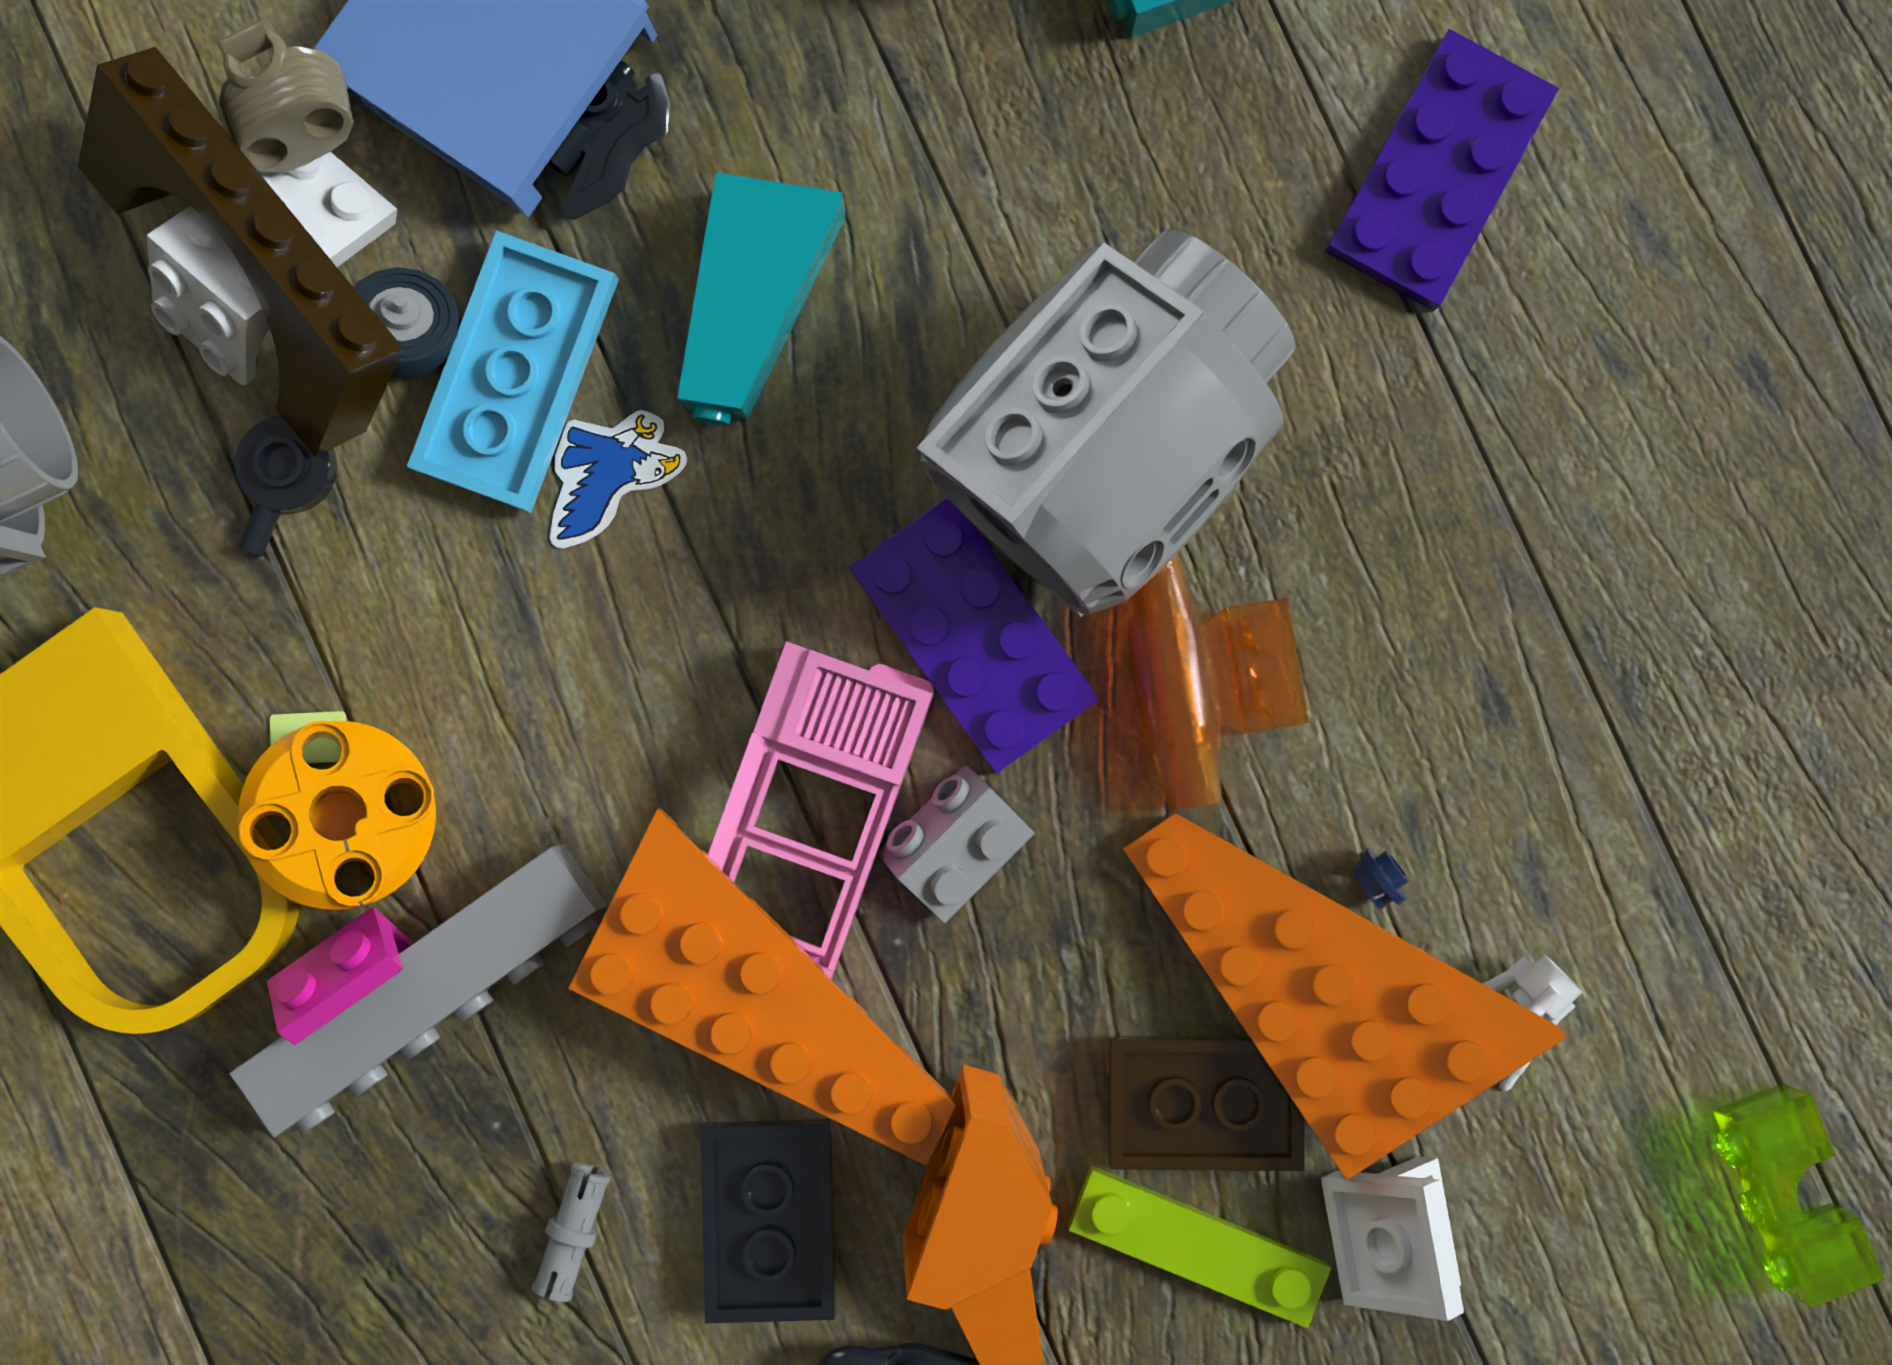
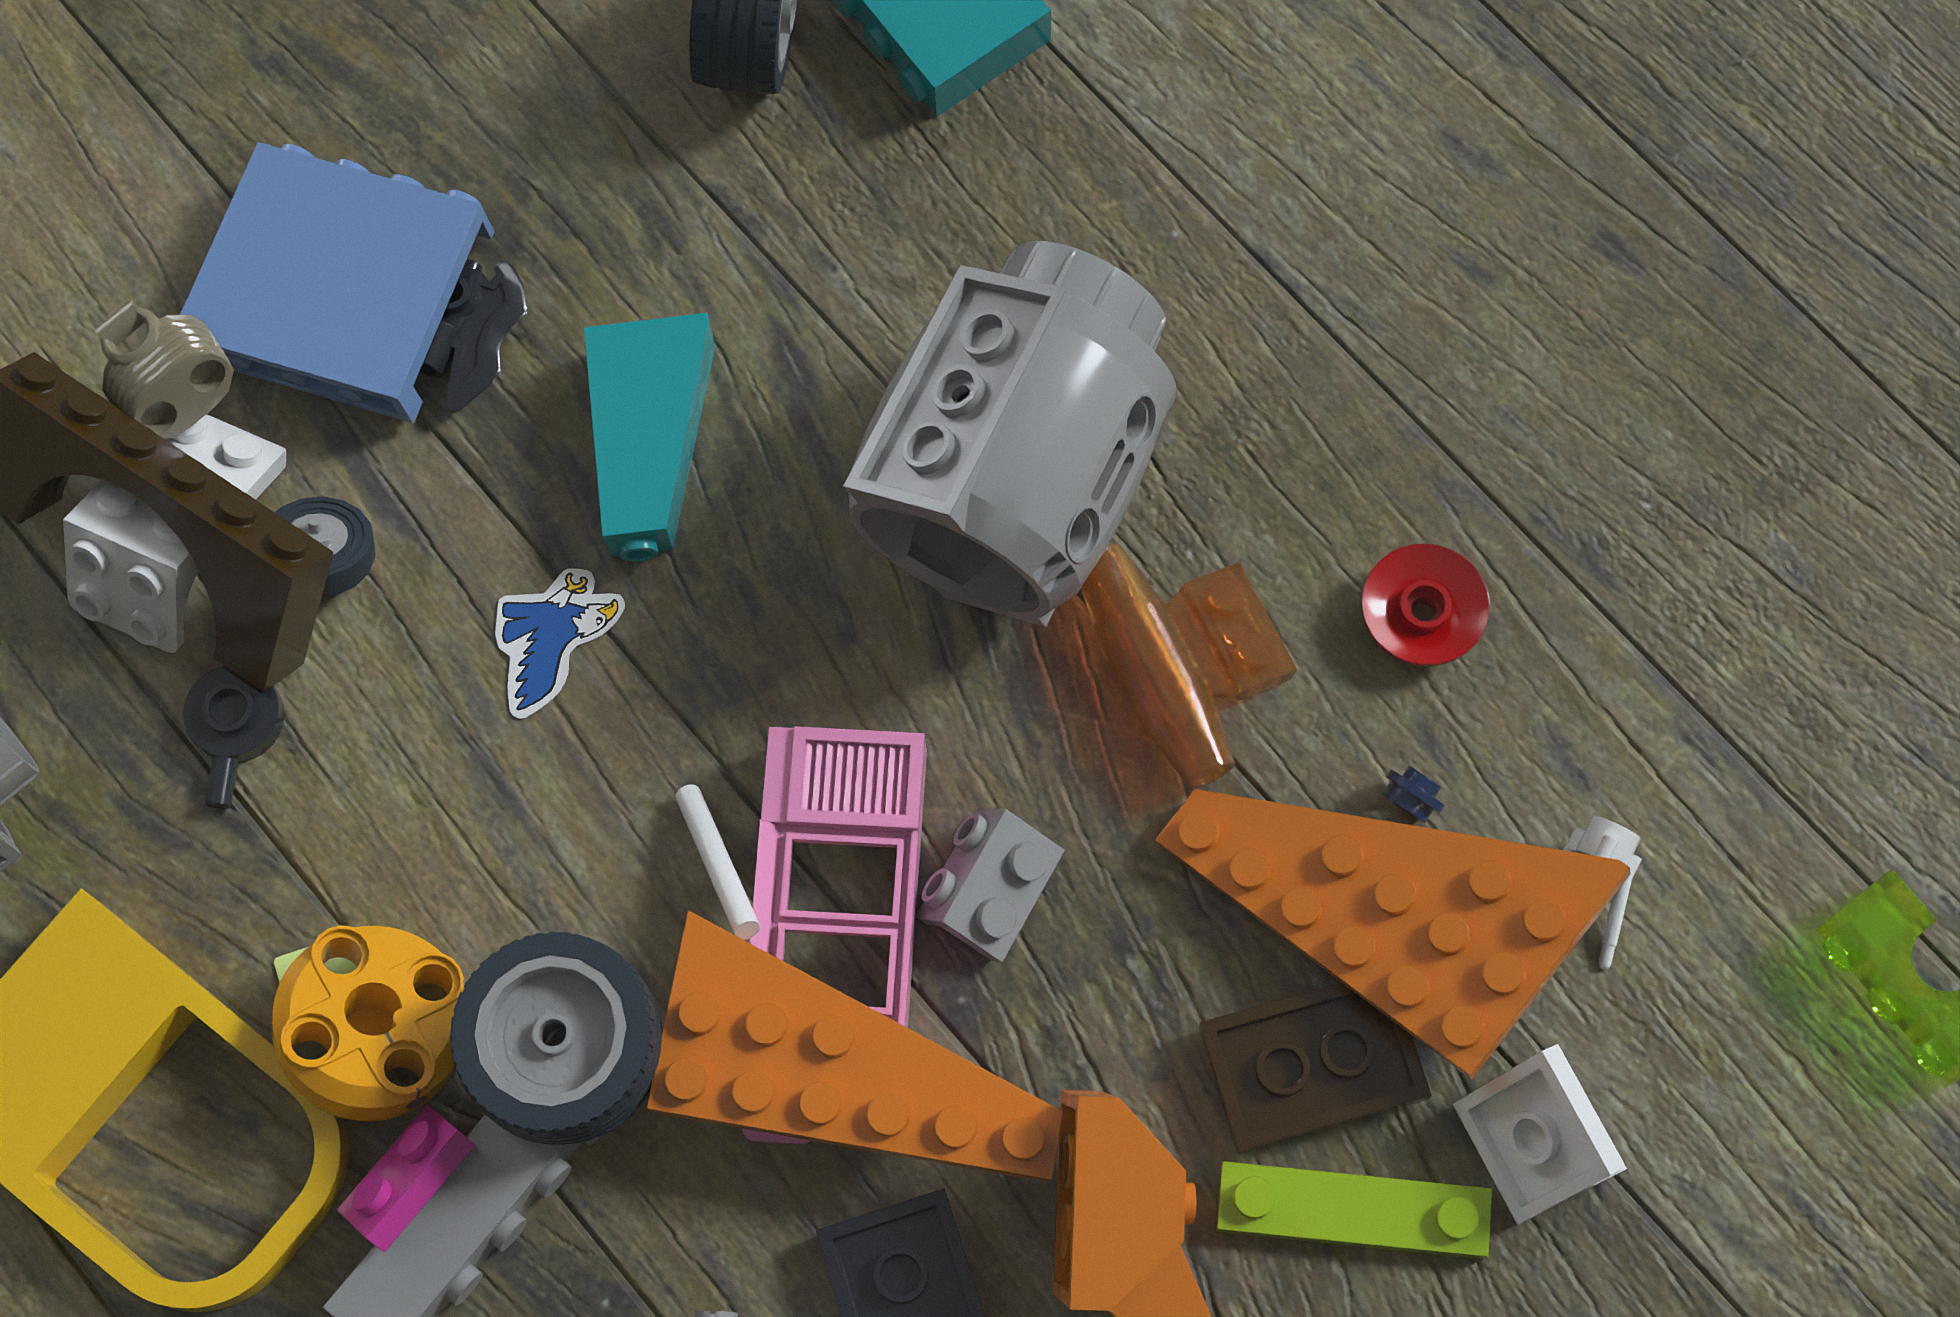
camera: 15 degrees left, 15 degrees down
medium azure plate [407,230,619,513] -> none
dark purple plate [849,498,1099,774] -> none
dark purple plate [1325,29,1560,312] -> none
none -> wheel [450,932,663,1145]
none -> white bar [676,785,760,940]
none -> red dish [1361,543,1490,667]

